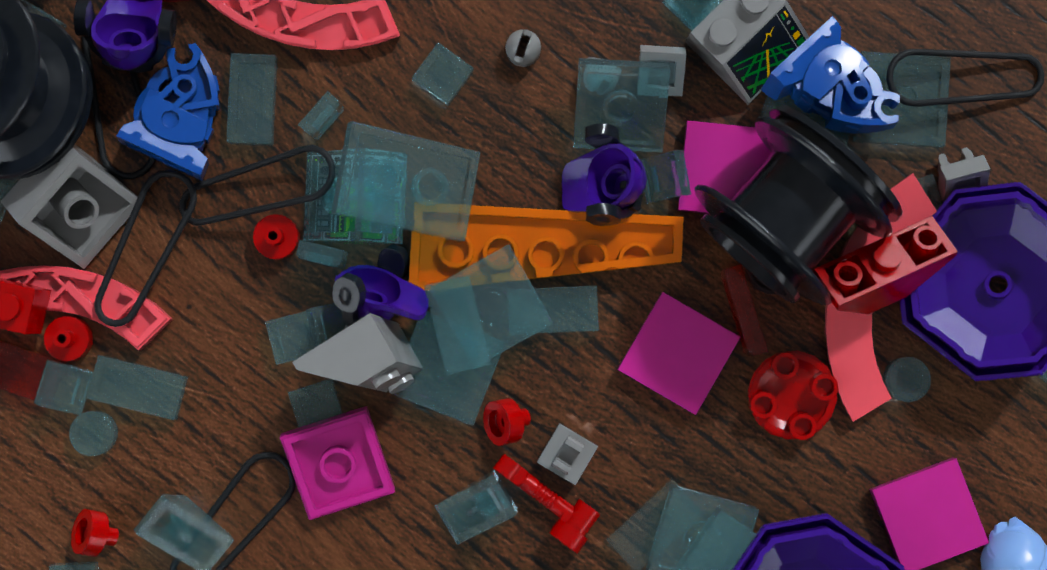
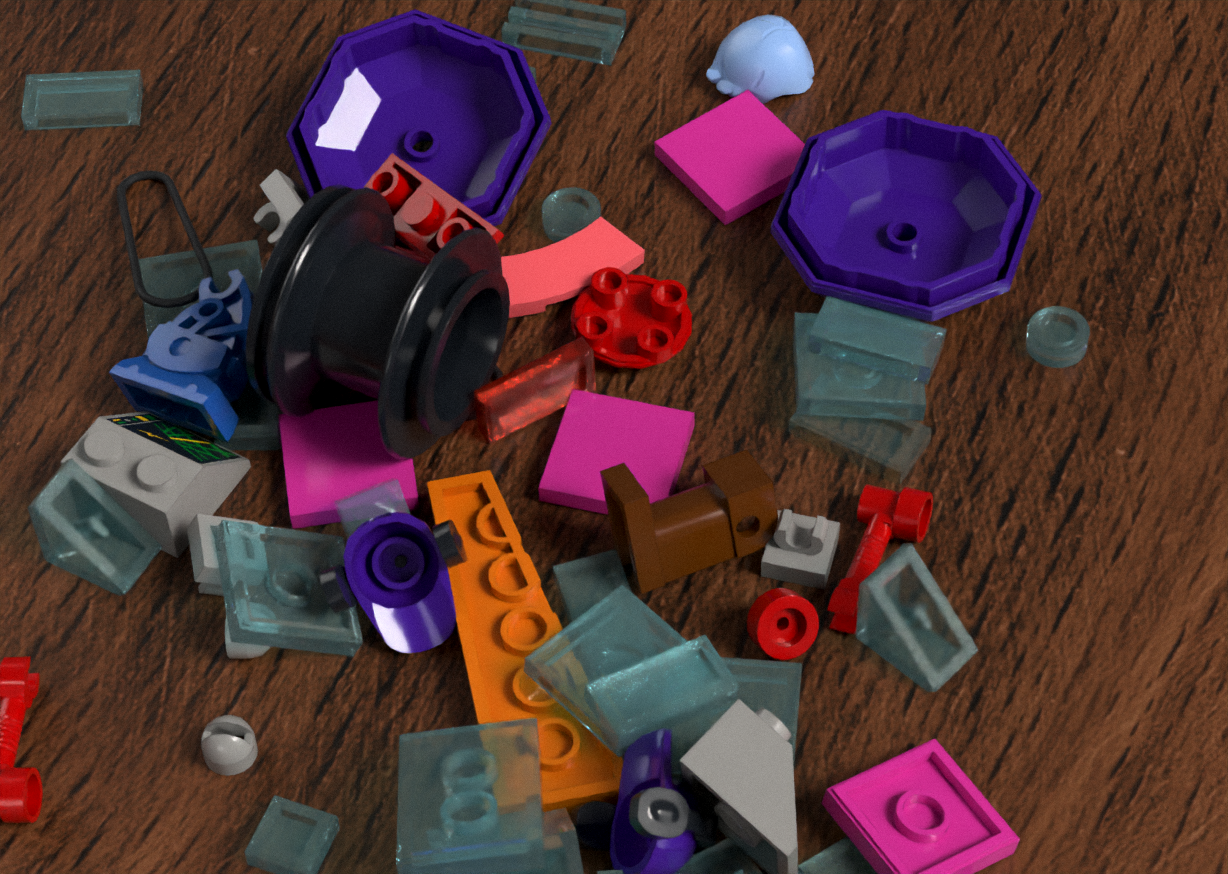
camera: 105 degrees left, 35 degrees down
none -> reddish brown piece [600,449,778,594]

